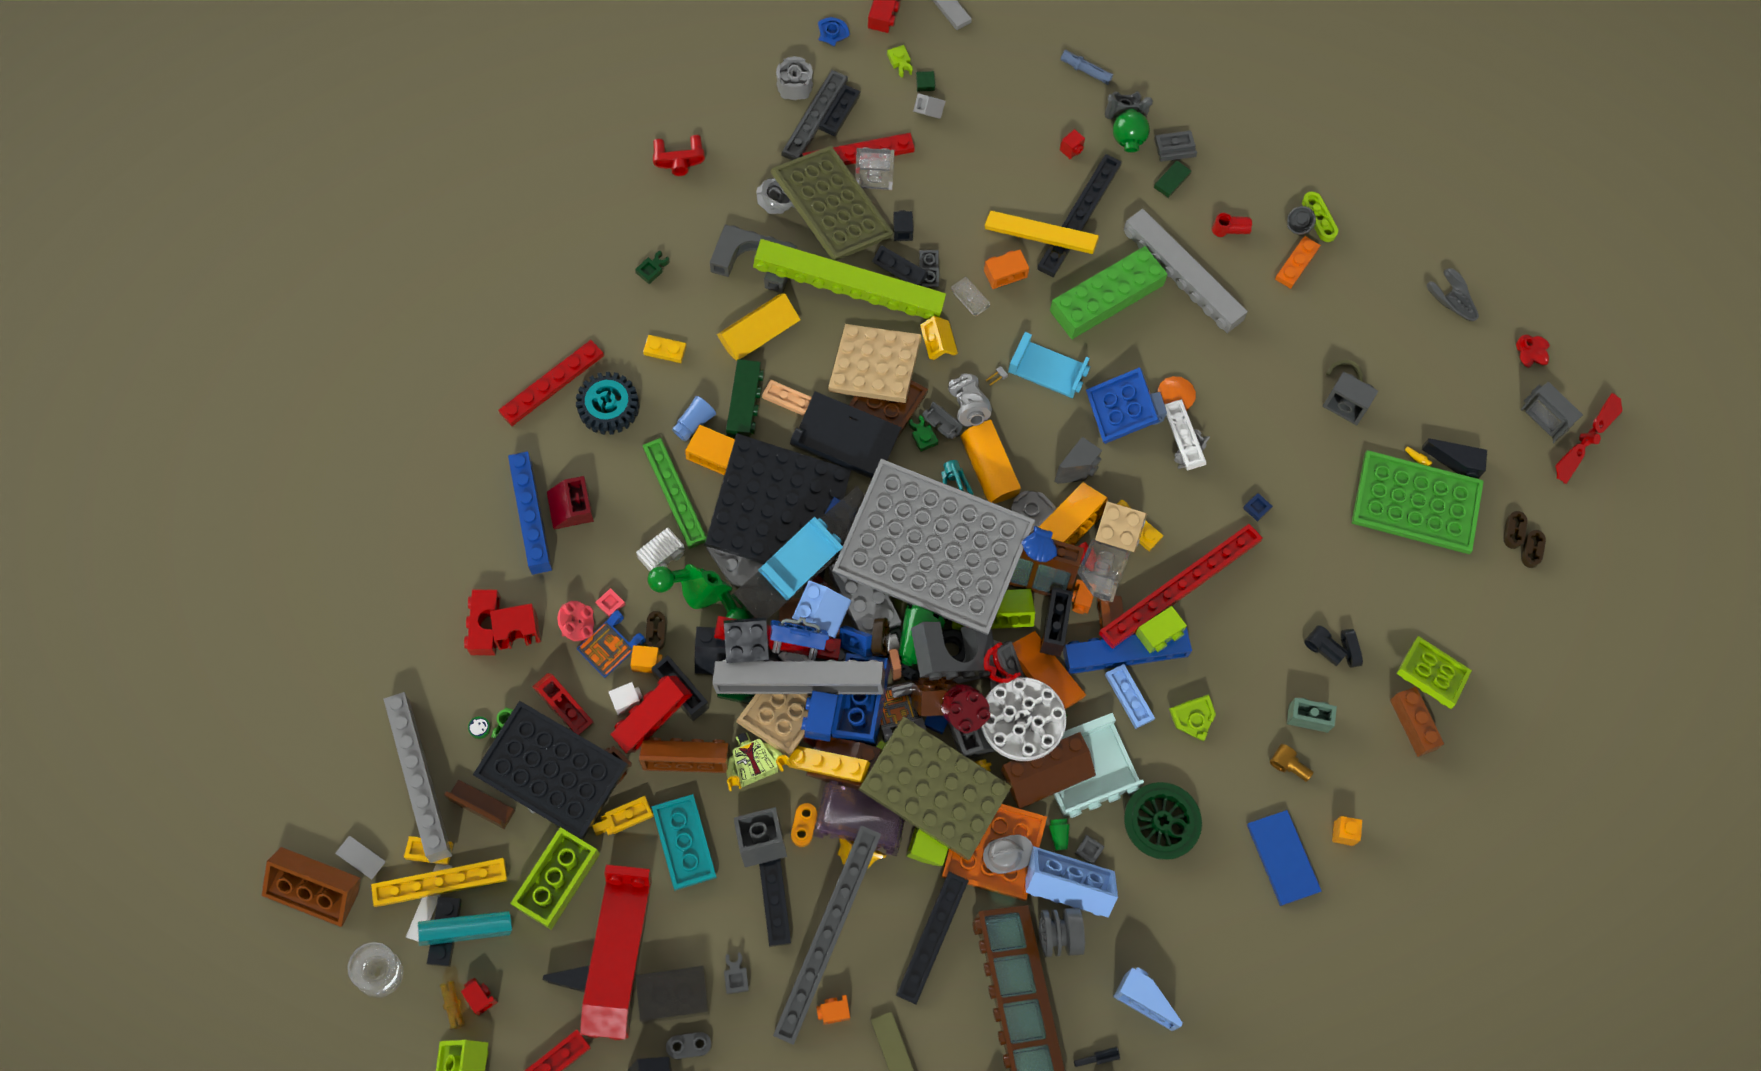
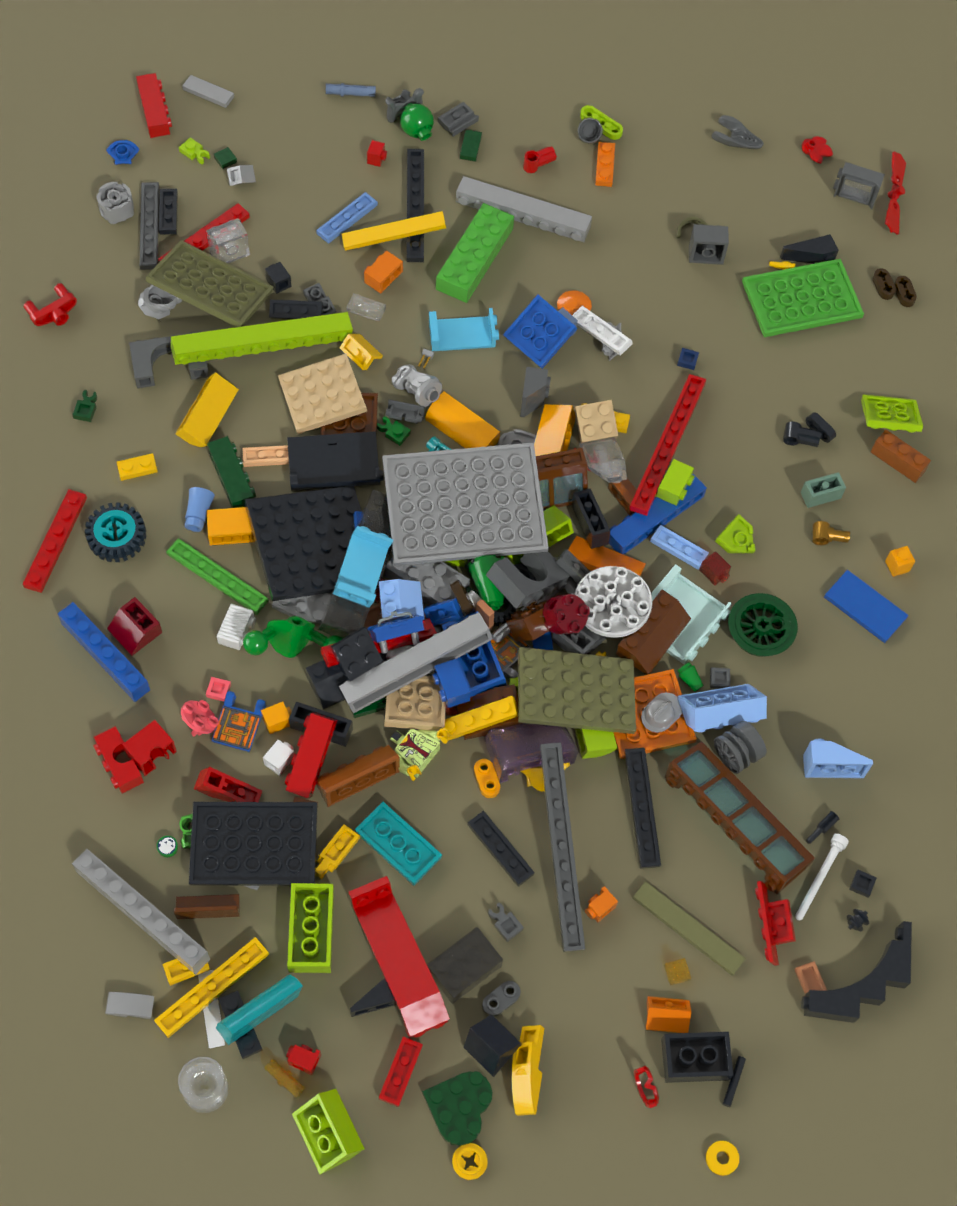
camera: 30 degrees left, 5 degrees down
dark orange slope [262,847,361,927] -> none
dark brown beam [646,611,666,651] -> none
dark grey brick [733,807,787,867] -> none
red helmet [984,642,1021,683] -> none
blue animal [1022,526,1057,562] -> none
orange brick [1072,579,1097,614] -> none
none -> medium blue tile [316,192,378,244]
none -> clear red brick [699,551,731,586]

